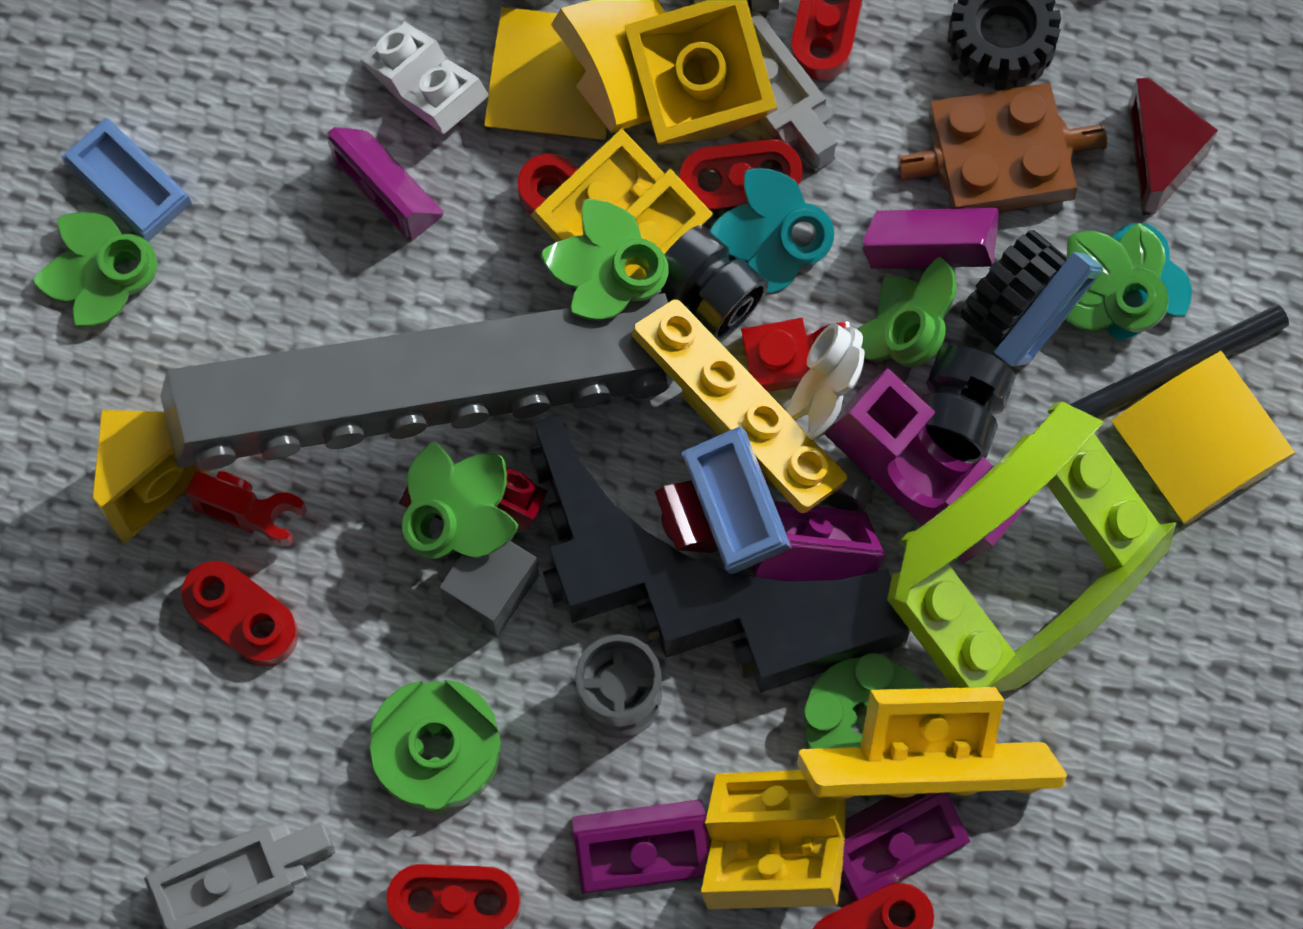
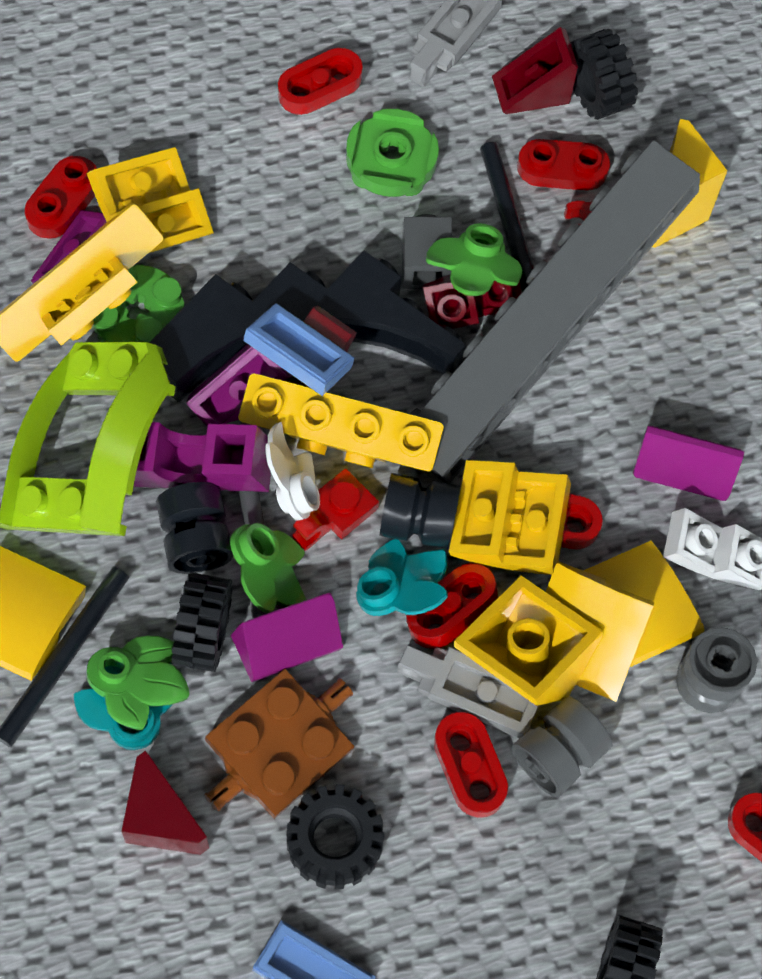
camera: 140 degrees right, 5 degrees down
bright green plate [541,199,669,321] -> none
magenta slope [572,799,710,894] -> none
dark grey wheel [575,634,662,739] -> none
medium blue tile [994,252,1103,366] -> none
none -> black bar [480,142,534,293]
none -> dark red slope [492,27,578,114]
none -> black tyre [570,29,638,120]

